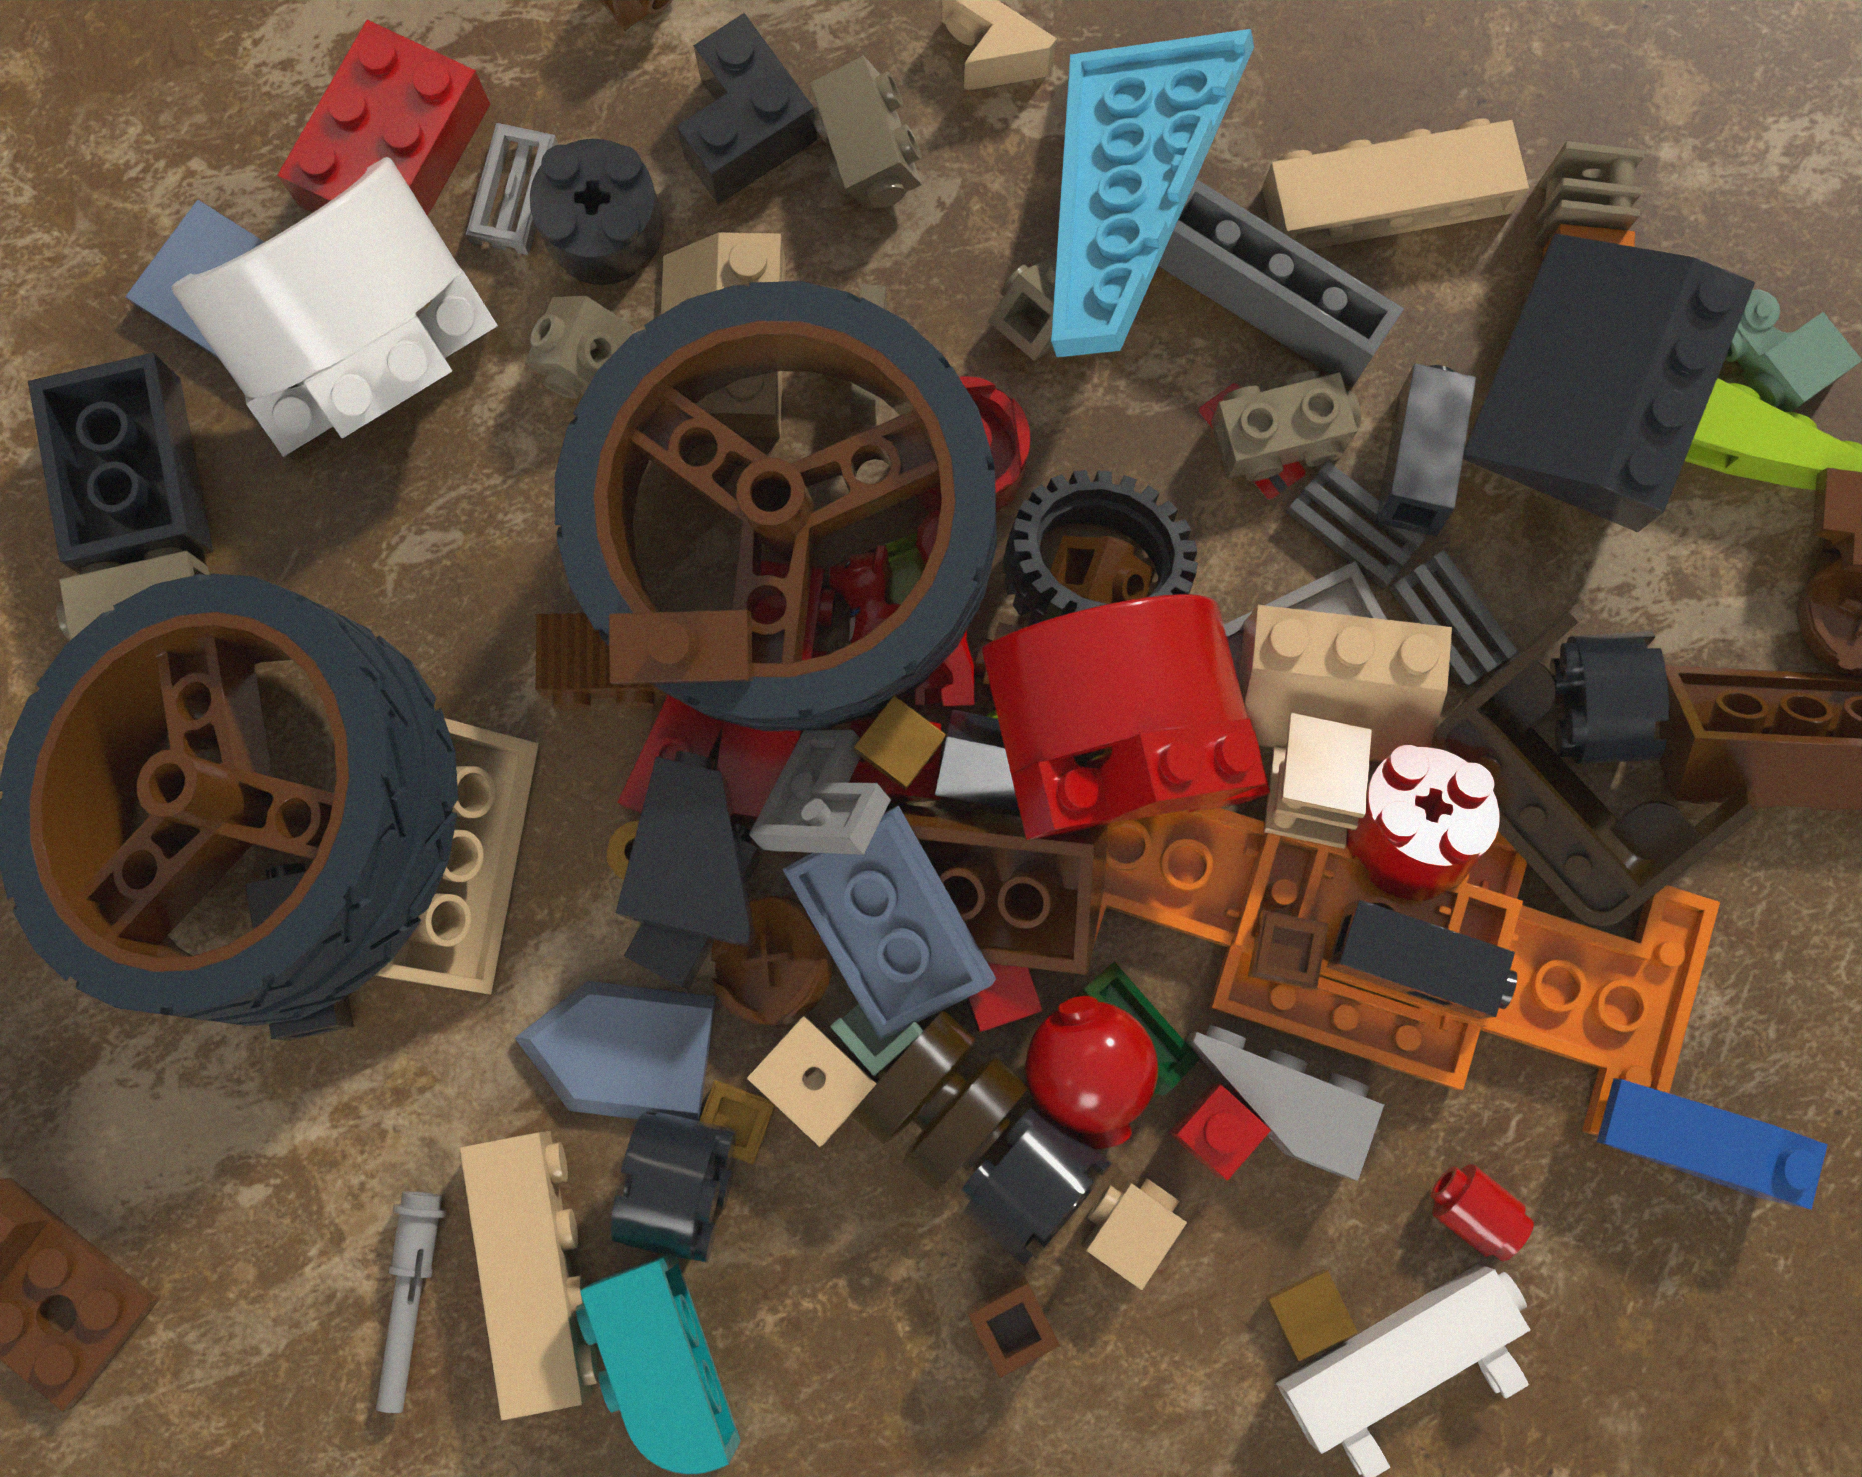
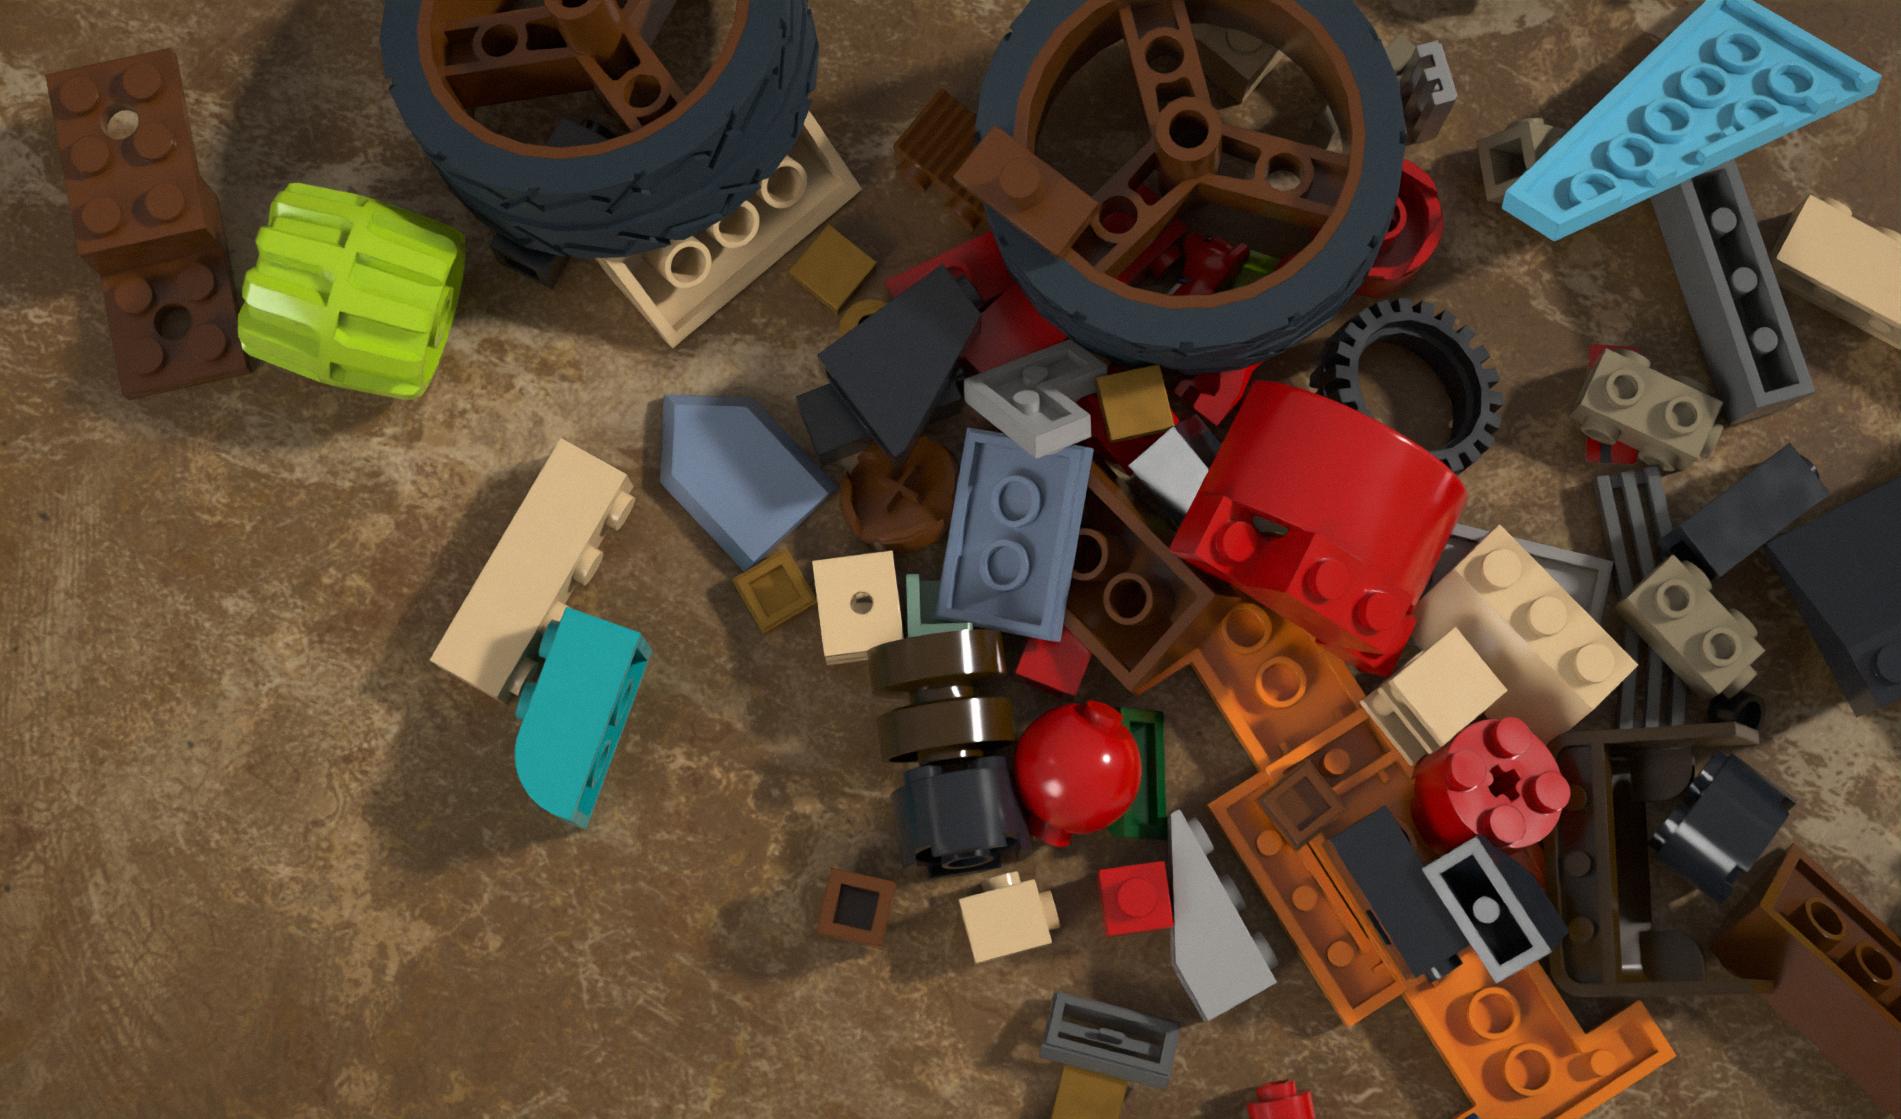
camera: 40 degrees right, 0 degrees up
light grey pin [376,1191,447,1413] -> none
black brick [611,1111,737,1263] -> none
reddish brown brick [1050,536,1155,604] -> none
none -> lime wheel [238,183,467,400]
none -> pearl gold tile [789,224,877,315]
none -> dark grey tile [1038,990,1181,1090]
none -> light grey tile [1399,40,1458,143]
none -> black slope [1422,833,1570,984]
none -> dark tan brick [1612,555,1765,702]
none -> black hinge [1707,689,1766,733]

